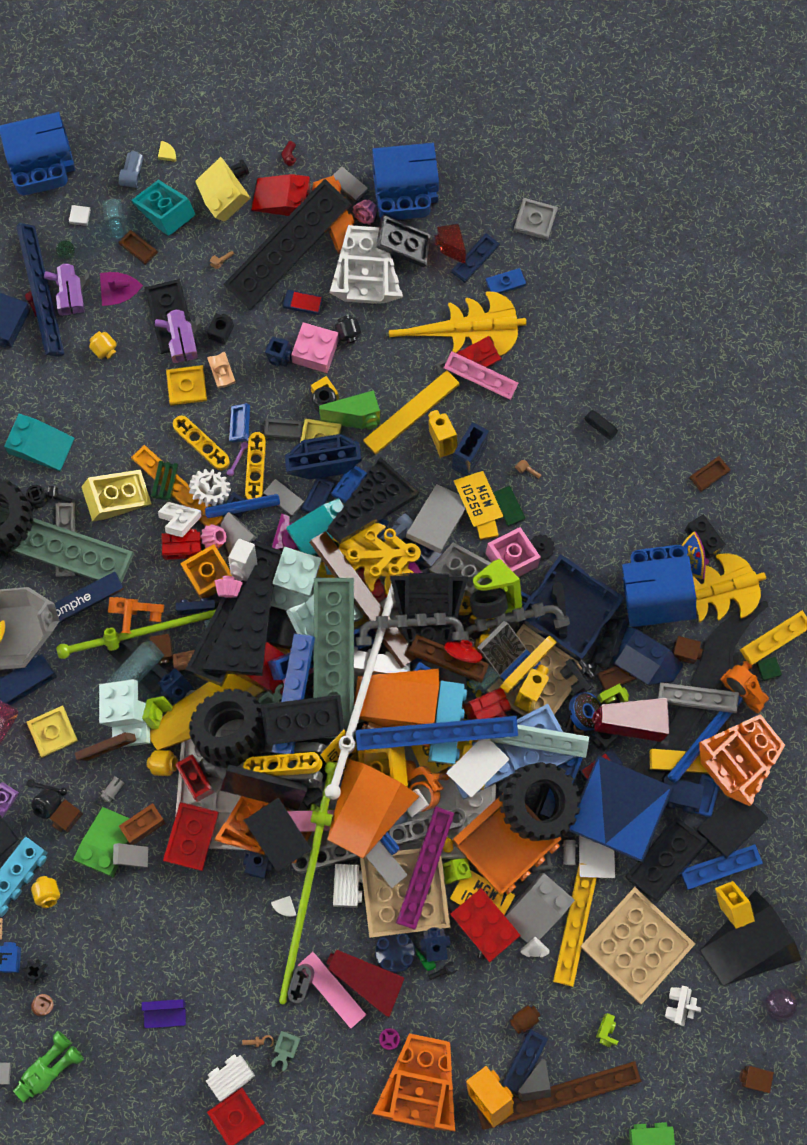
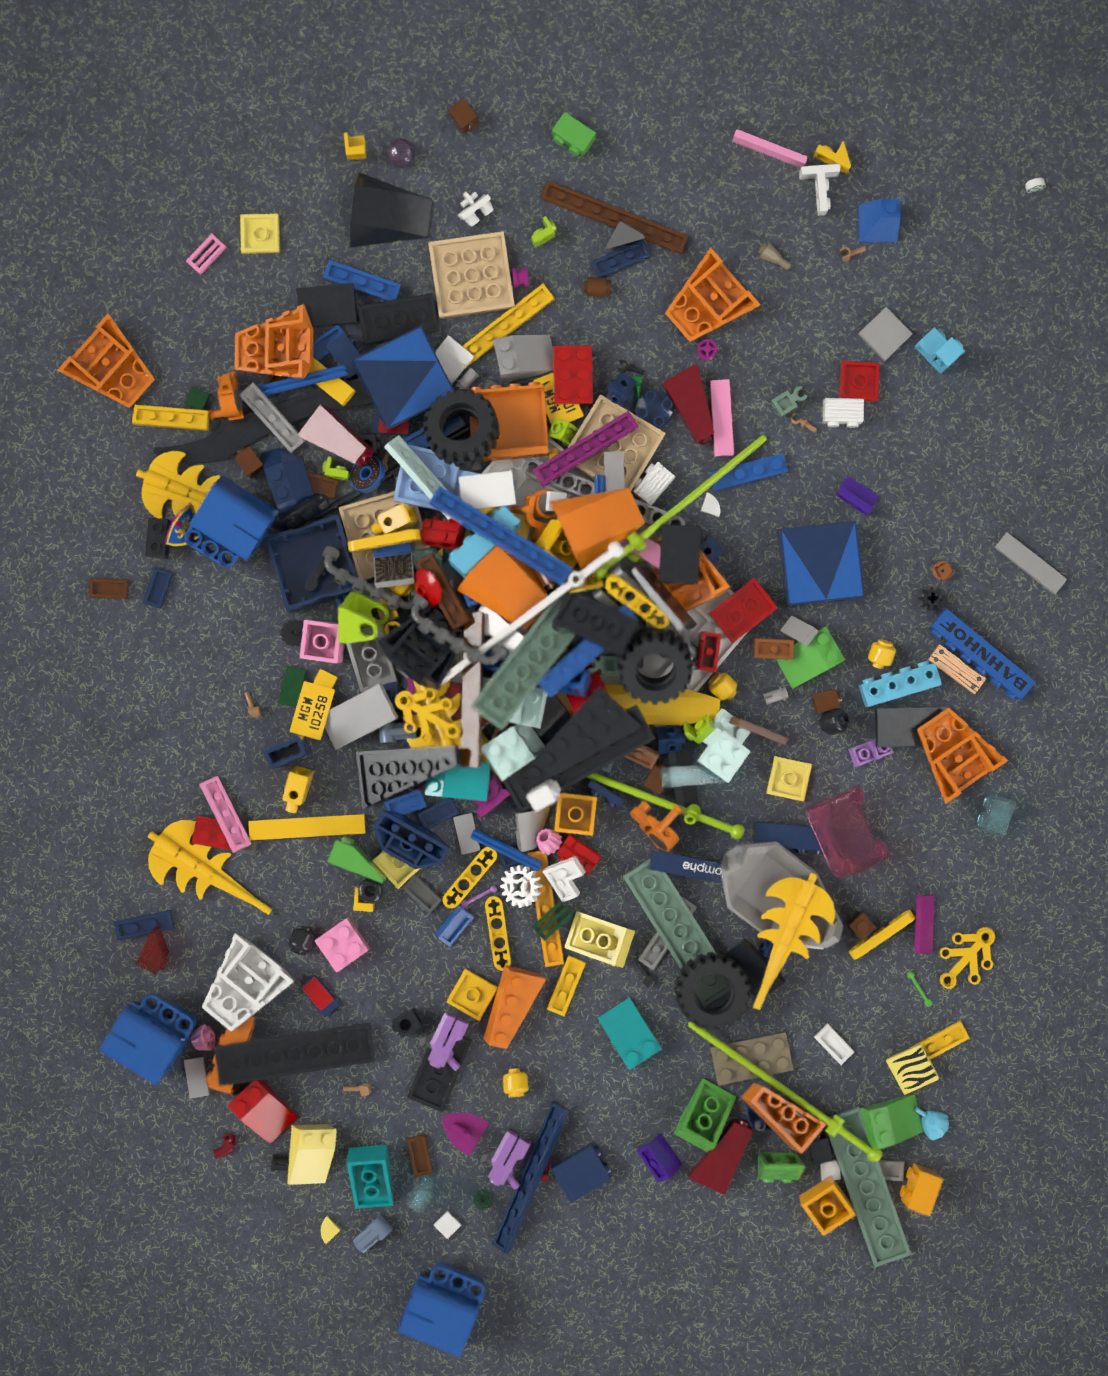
camera: 140 degrees left, 15 degrees up
bright green piece [13,1031,84,1103] -> none
black wheel [26,485,48,508] -> none
black hinge [27,779,67,796] -> none
light nougat hips [207,352,236,389] -> none
bright pink piece [215,576,242,598] -> none
dark blue brick [265,336,293,367] -> none
black beam [288,964,315,1003] -> none
black tile [376,215,431,267] -> none
light orange brick [466,1066,514,1128] -> none
black tyre [470,588,508,619] -> none
blue plate [486,268,526,294] -> none
light grey tile [513,198,558,240] -> none
white tile [521,937,549,957] -> none
black hips [560,659,595,694] -> none
black beam [584,410,618,440] -> none
yellow brick [715,881,755,929] -> none
none -> dark blue tile [143,567,174,609]
none -> orange wedge [484,965,546,1049]
none -> magenta wheel [512,267,529,287]
none -> yellow tile [547,955,586,1016]
none -> blue plate [709,453,788,492]
none -> tile [777,521,865,607]

